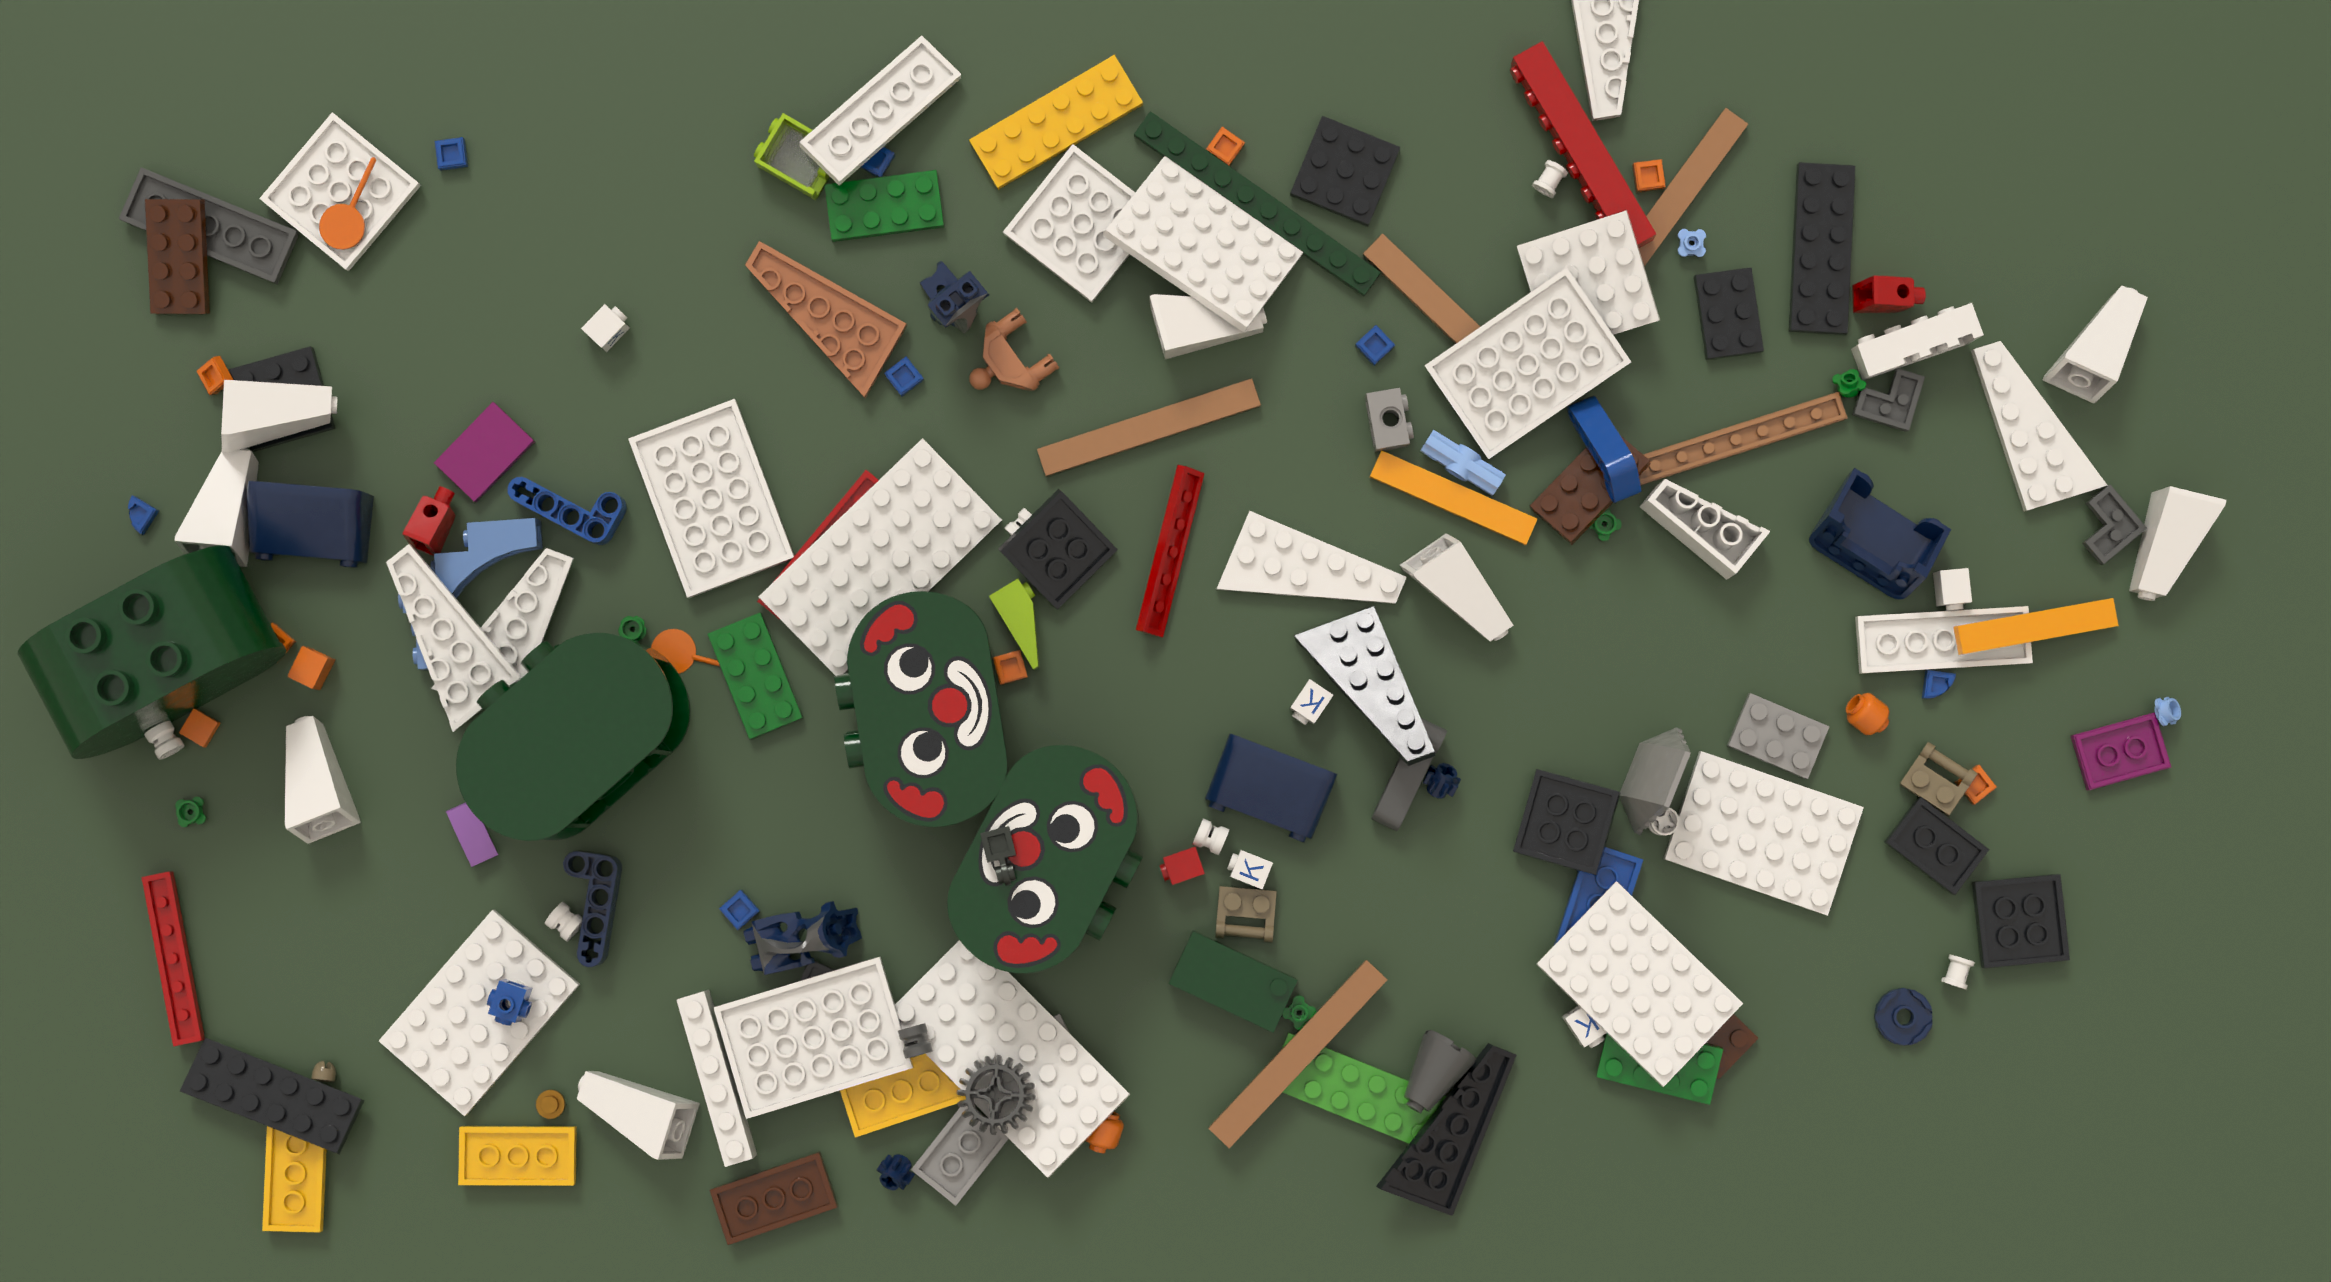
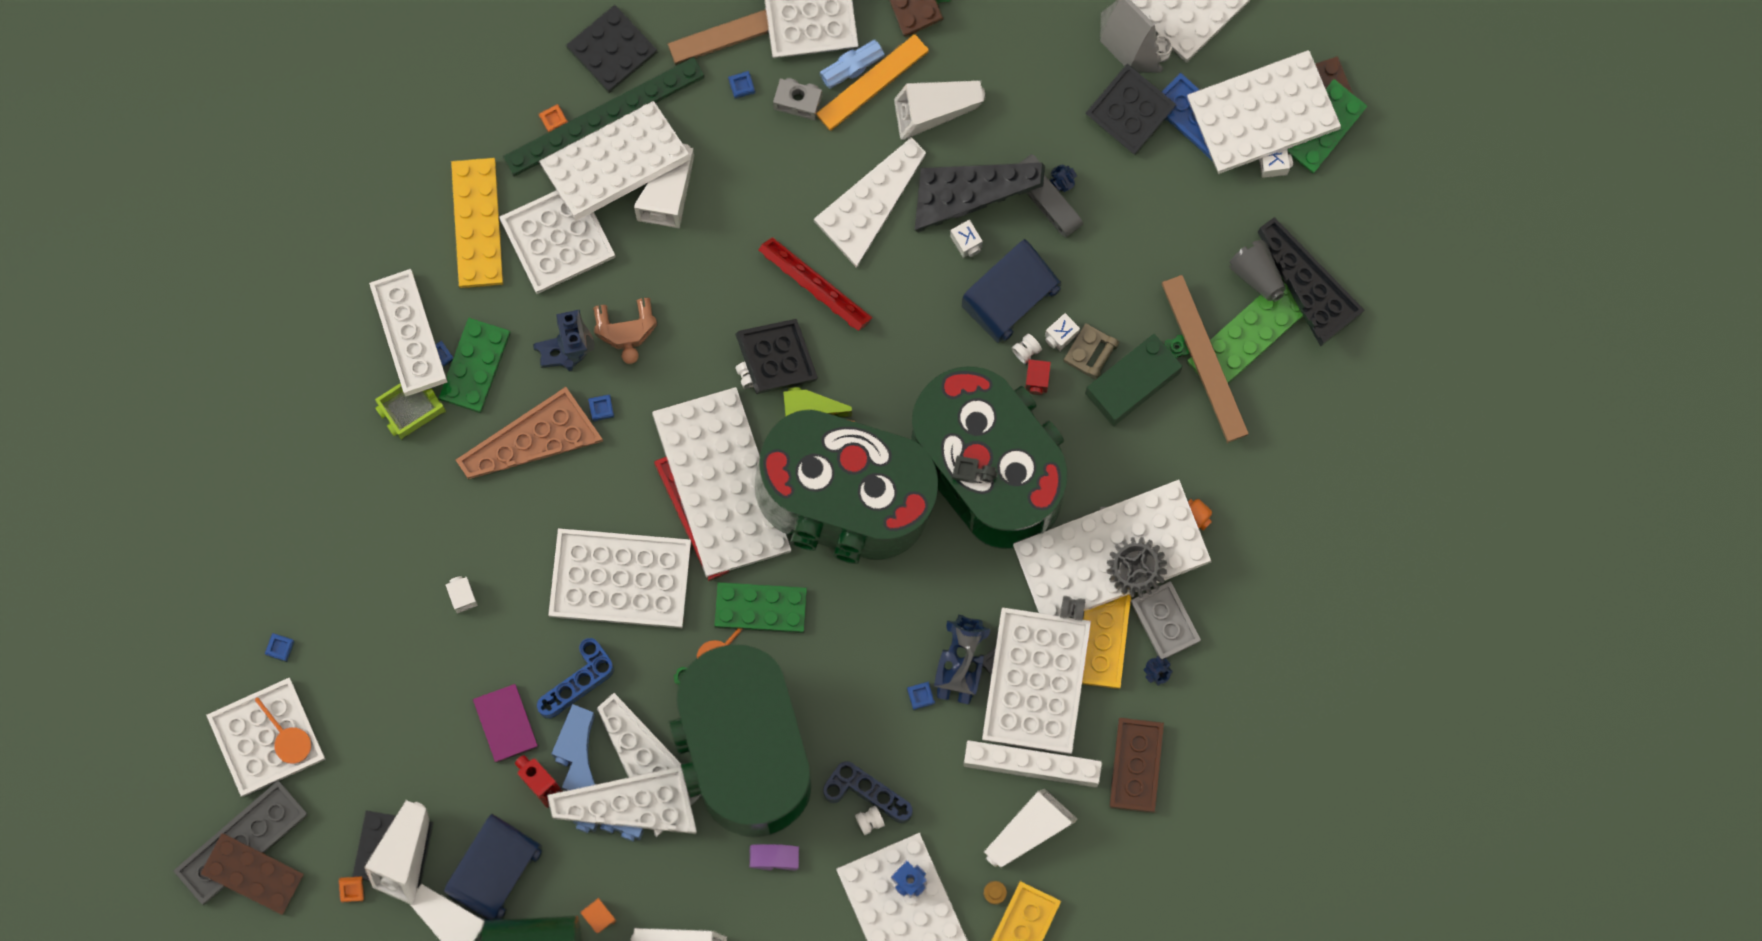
camera: 65 degrees left, 10 degrees down
medium nougat tile [1037,378,1261,477] -> none

